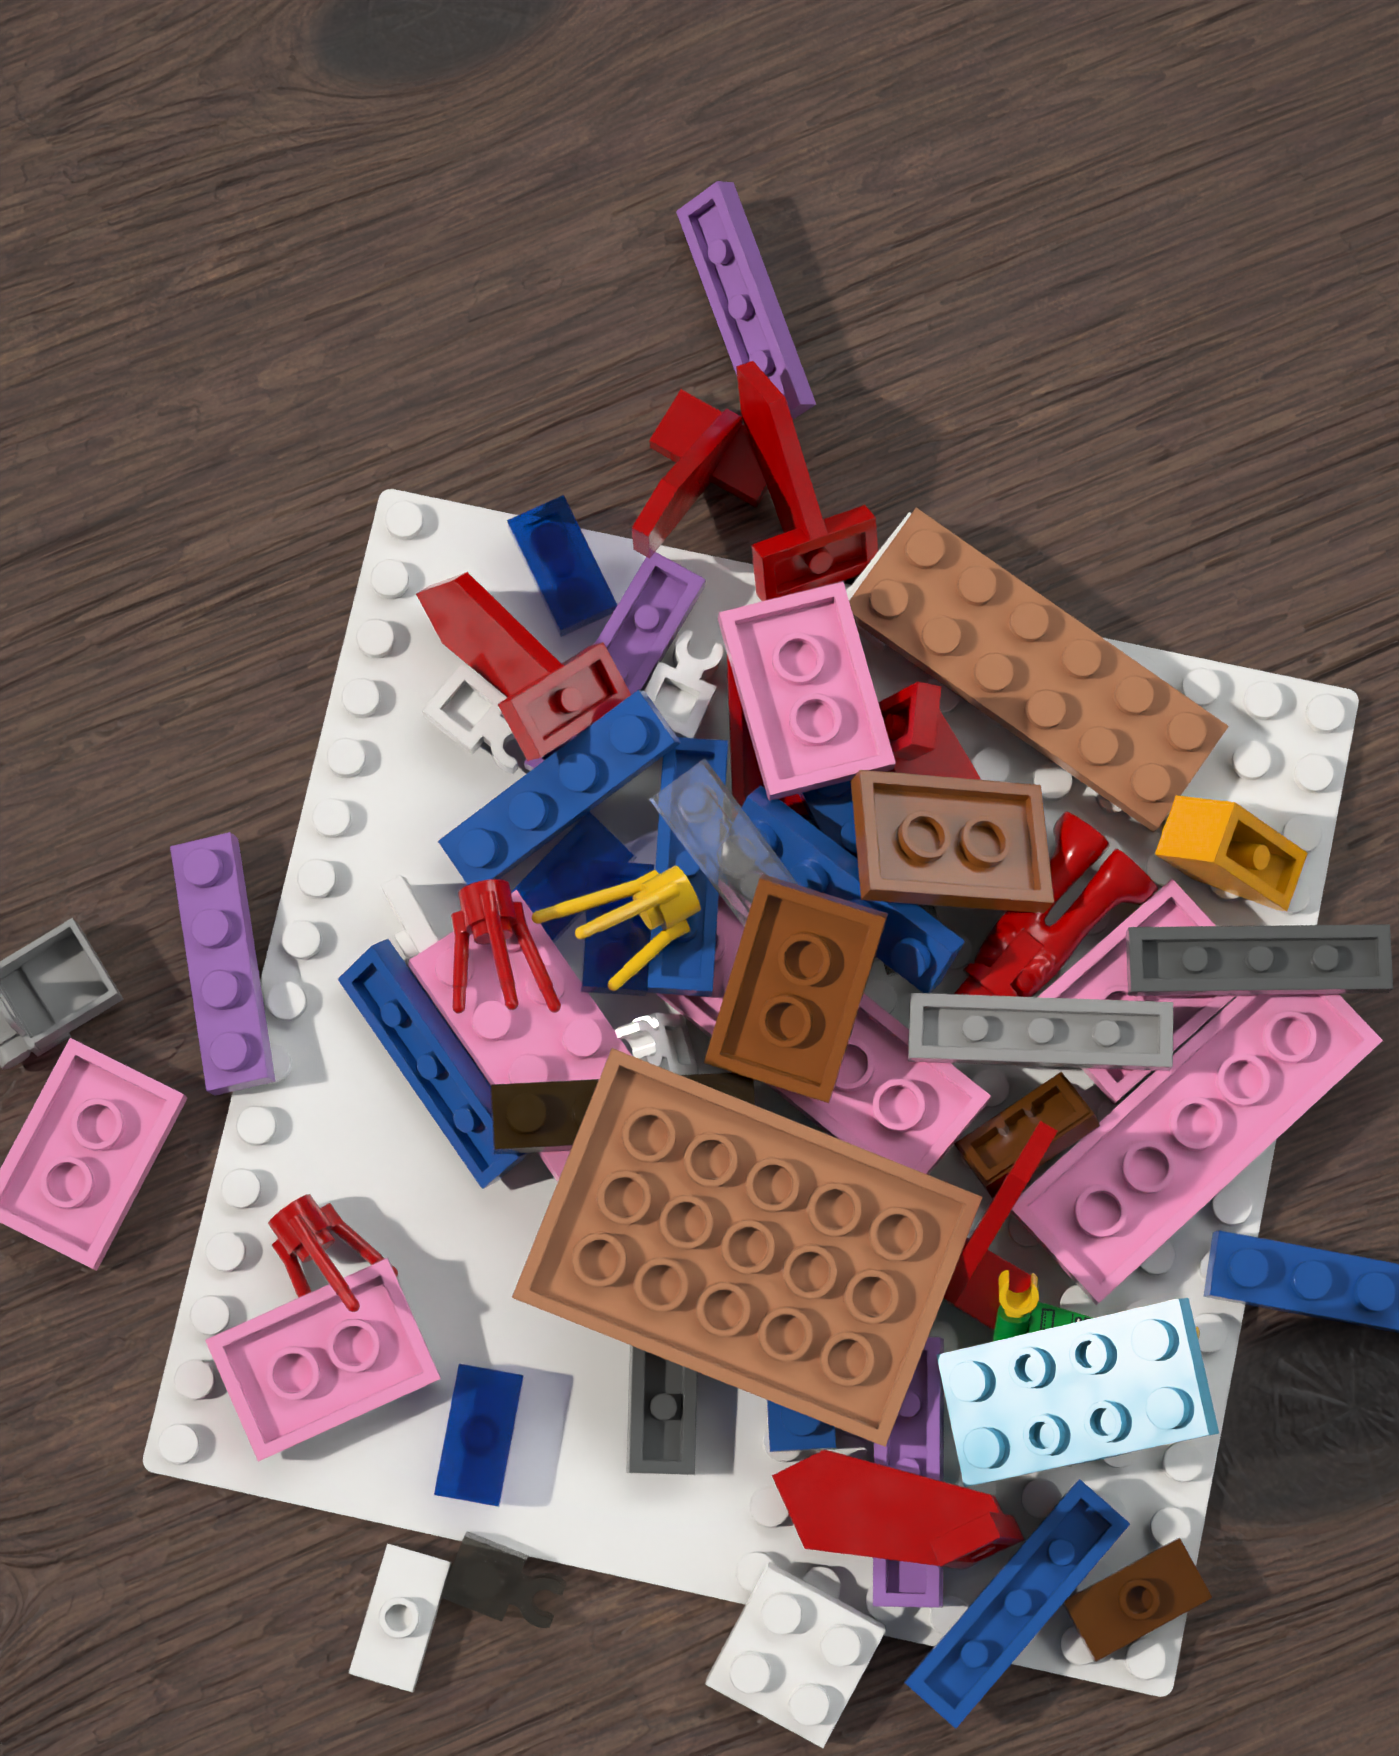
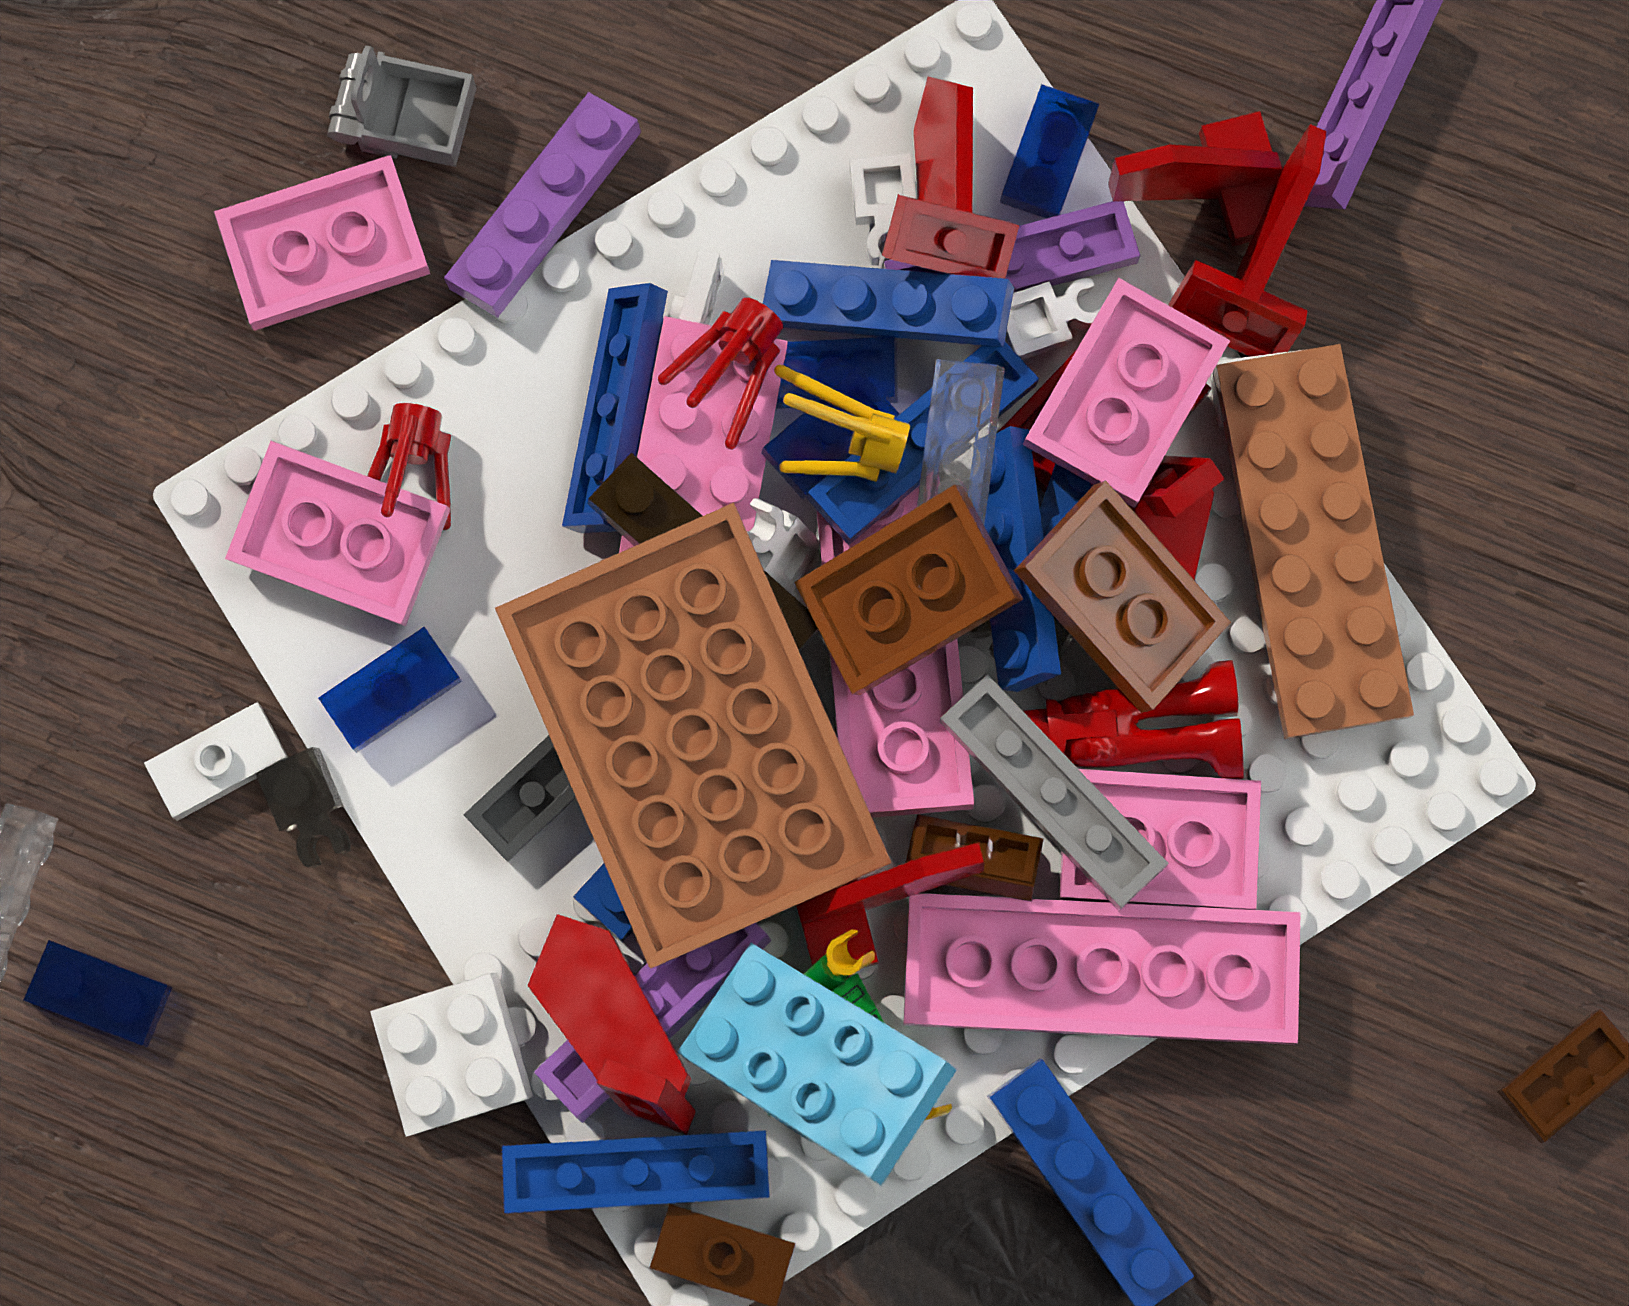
camera: 45 degrees right, 0 degrees up
dark grey plate [1126,924,1393,996] -> none
light orange slope [1155,795,1308,912] -> none

